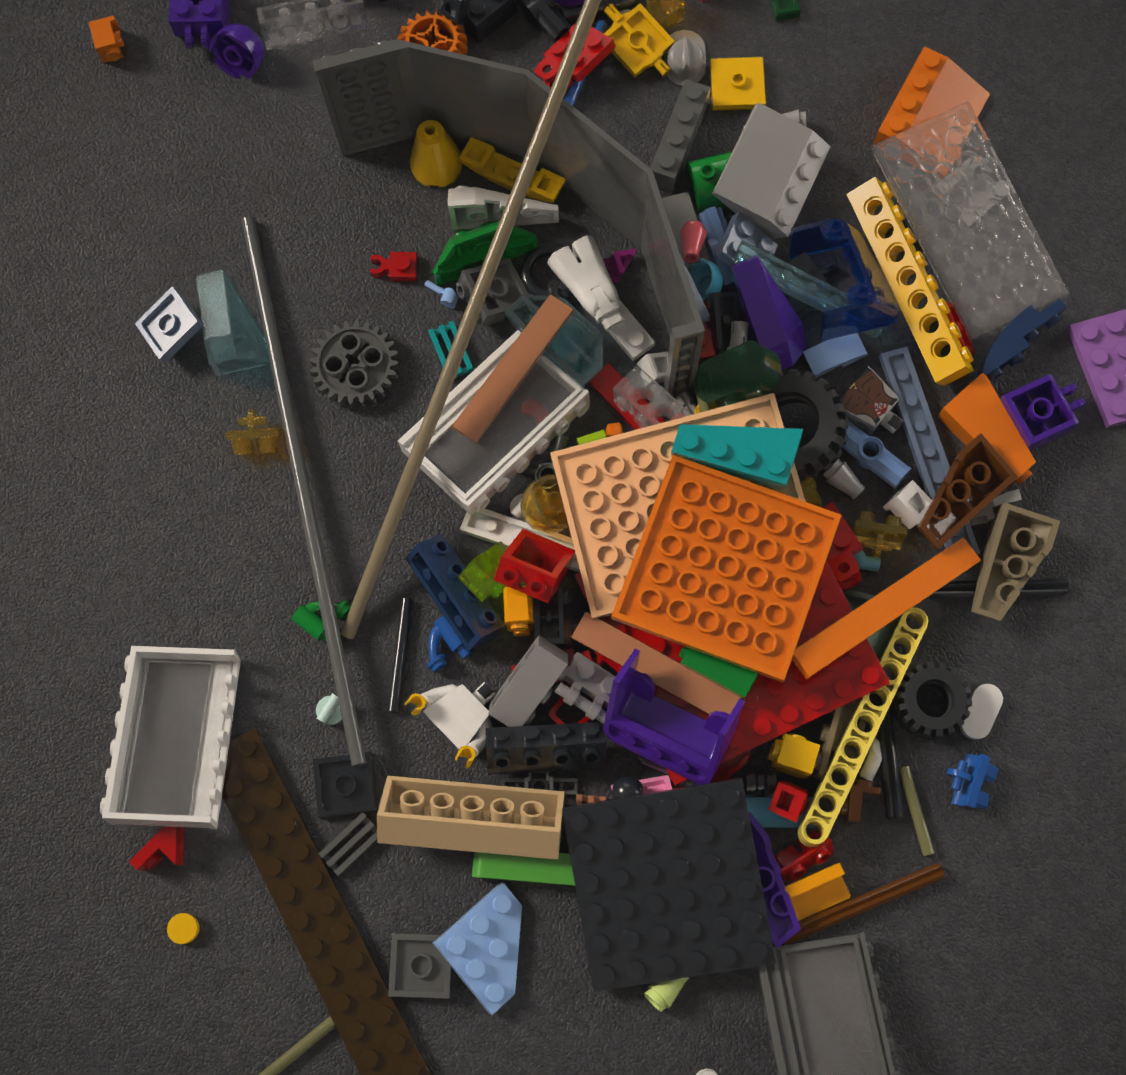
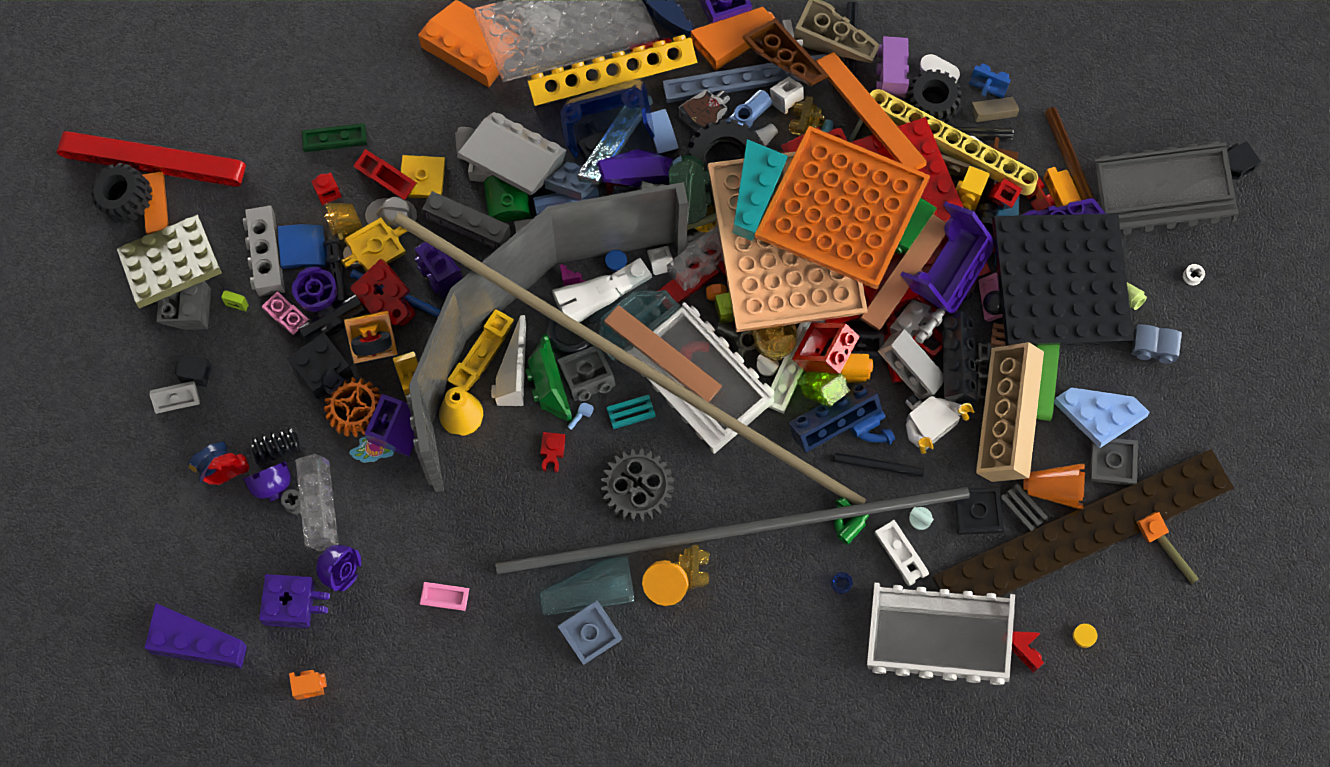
camera: 90 degrees left, 5 degrees down
olive bar [898,766,935,856] -> none
none -> light orange plate [344,311,398,364]
none -> red slope [353,149,417,200]
none -> dark purple hinge [414,242,463,298]
none -> bright pink tile [420,582,469,611]
none -> blue tile [605,250,627,273]
none -> light orange tile [642,560,689,606]
none -> clear blue bush [831,572,853,594]
none -> white plate [874,520,929,586]
none -> medium lavender wedge [875,36,909,101]
none -> dark tan slope [972,97,1019,122]
none -> orange cone [1023,464,1085,509]
none -> sand blue brick [1132,324,1182,364]
none -> orange plate [1136,512,1169,543]

